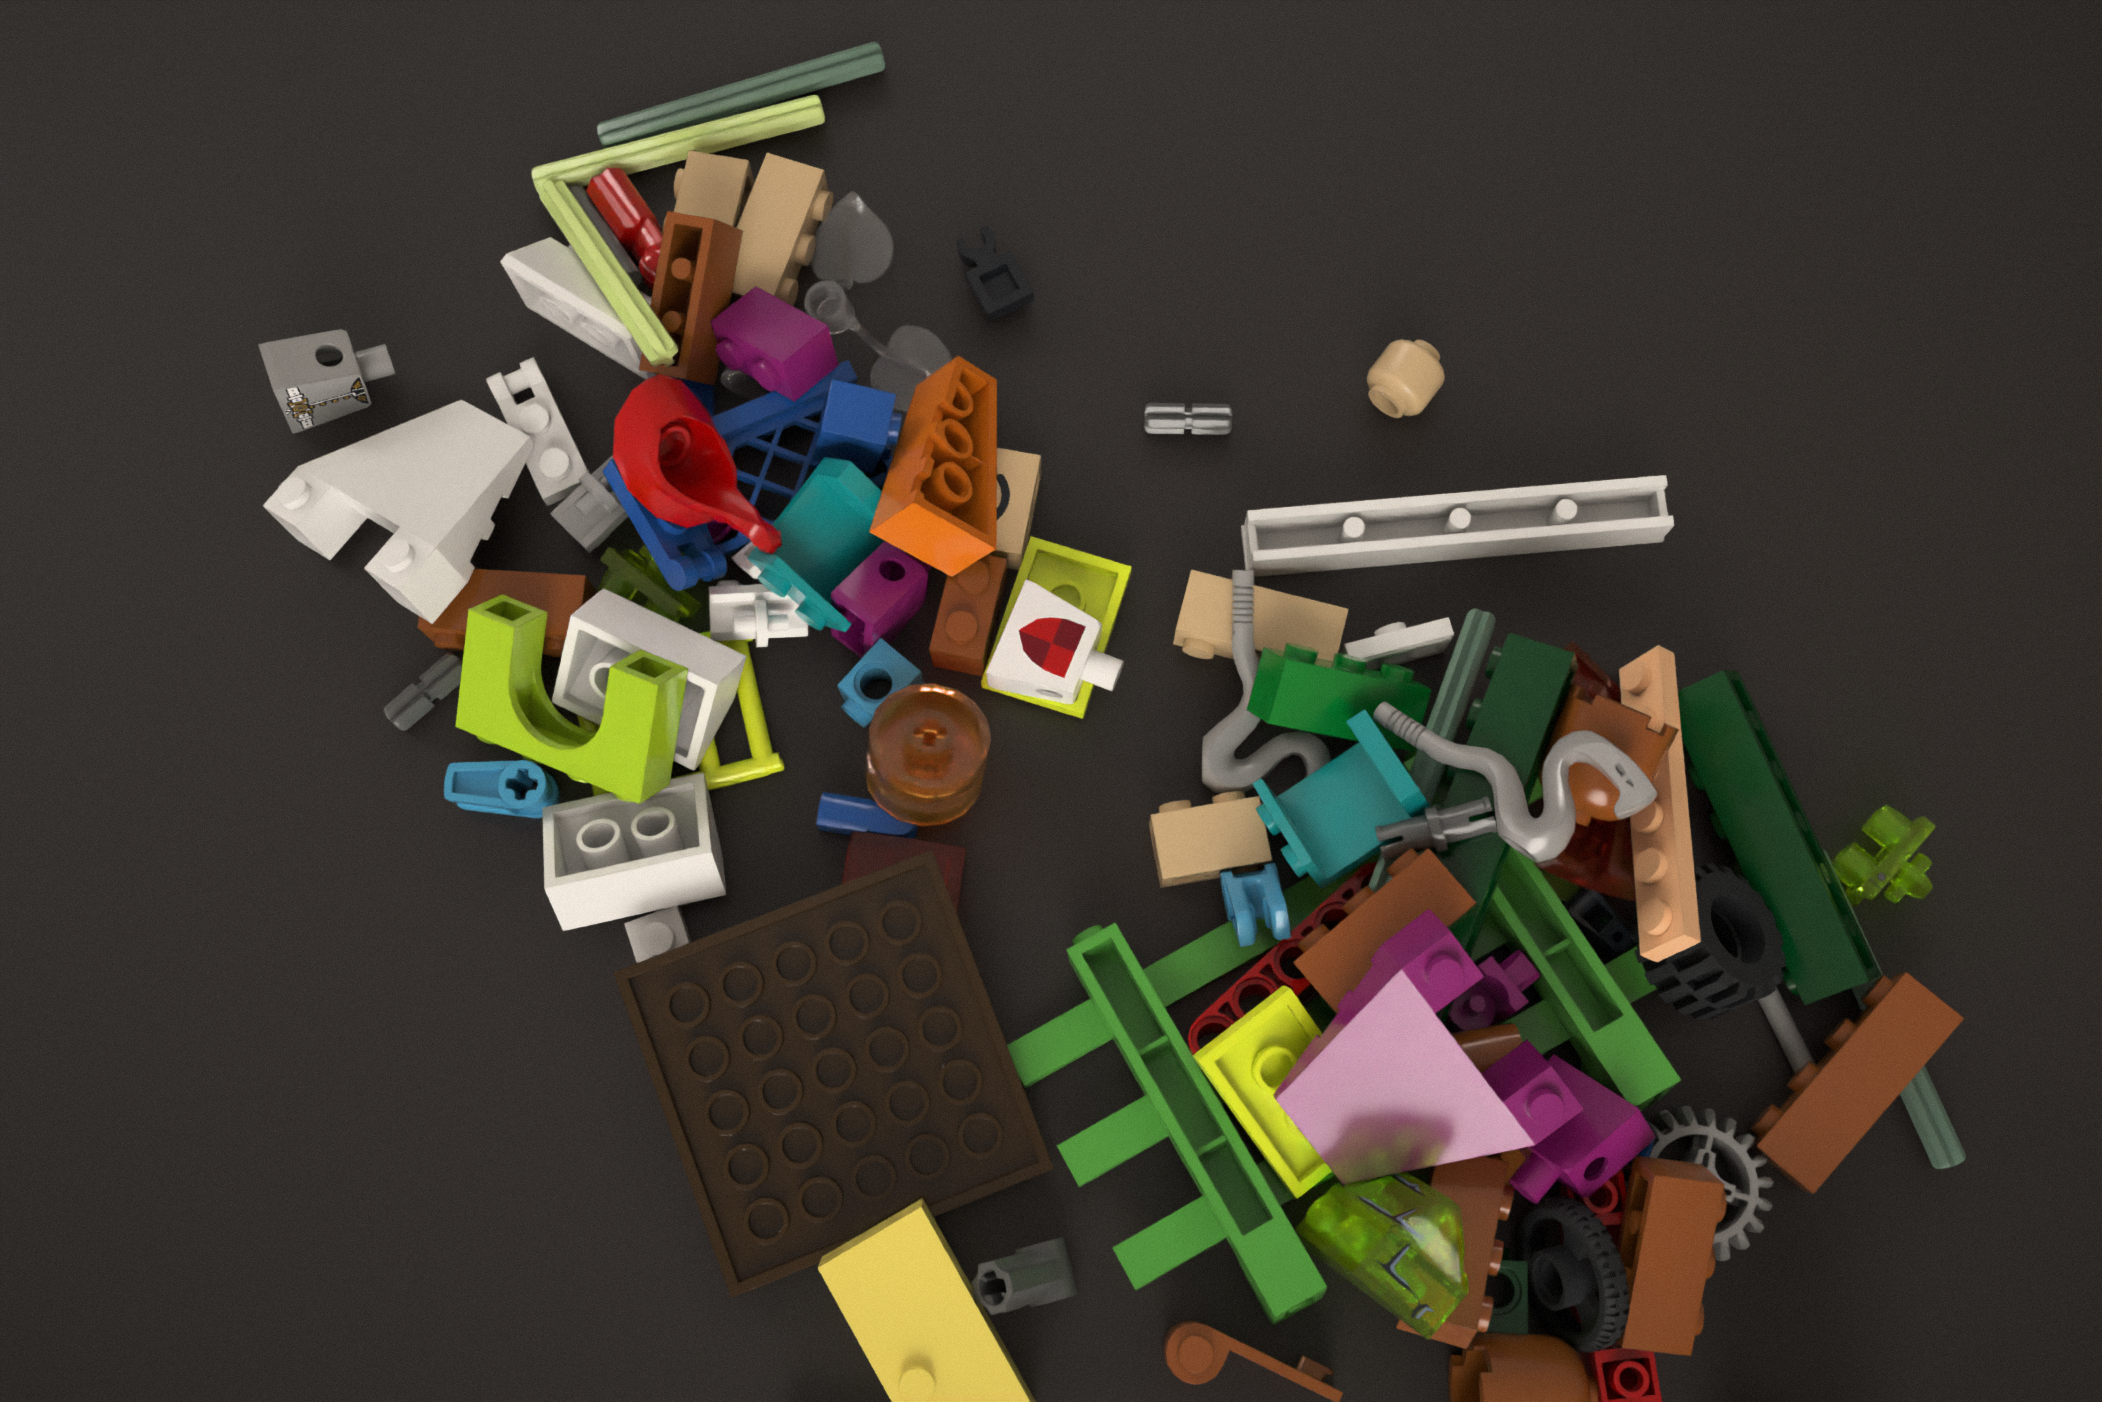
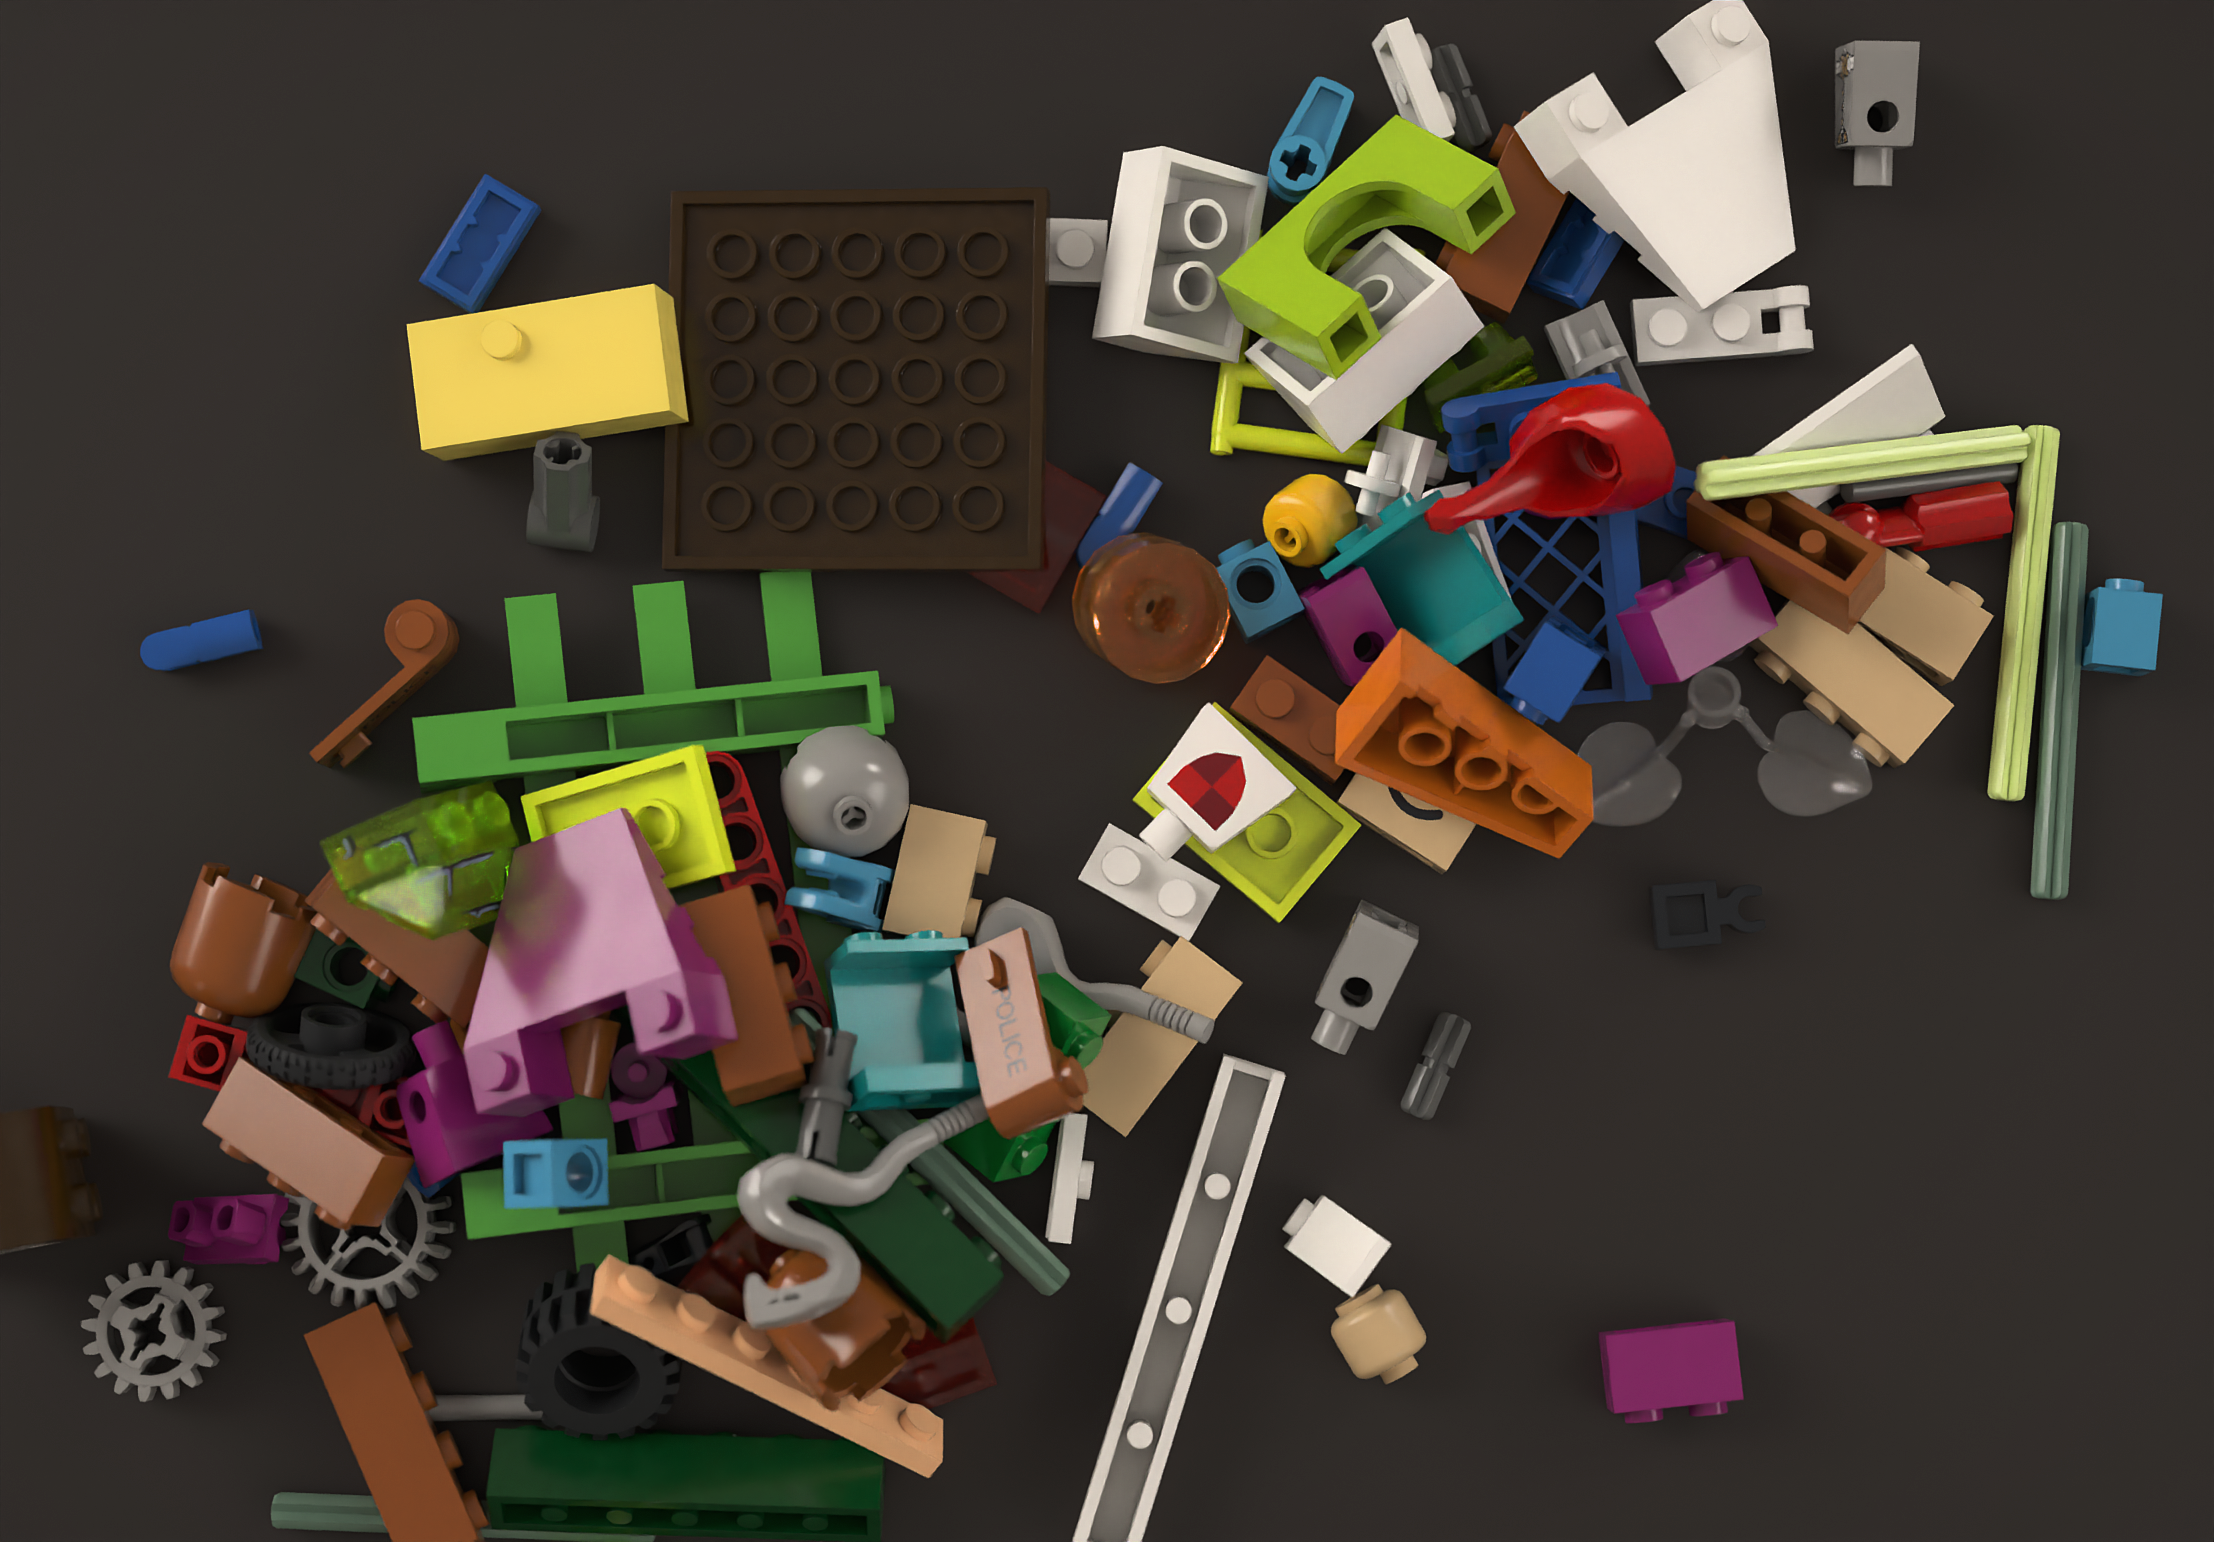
camera: 110 degrees right, 10 degrees up
none -> light grey gear [81,1260,227,1402]
none -> magenta hips [168,1194,289,1265]
none -> dark azure brick [503,1139,608,1208]
none -> light grey cylinder [780,725,909,858]
none -> door [954,927,1088,1140]
none -> white plate [1078,823,1220,941]
none -> yellow head [1262,474,1358,568]
none -> white slope [1282,1195,1391,1297]
none -> light grey torso [1311,899,1419,1055]
none -> white plate [1372,17,1456,142]
none -> blue plate [1526,197,1625,310]
none -> magenta brick [1598,1318,1744,1423]
none -> dark azure brick [2081,579,2163,676]

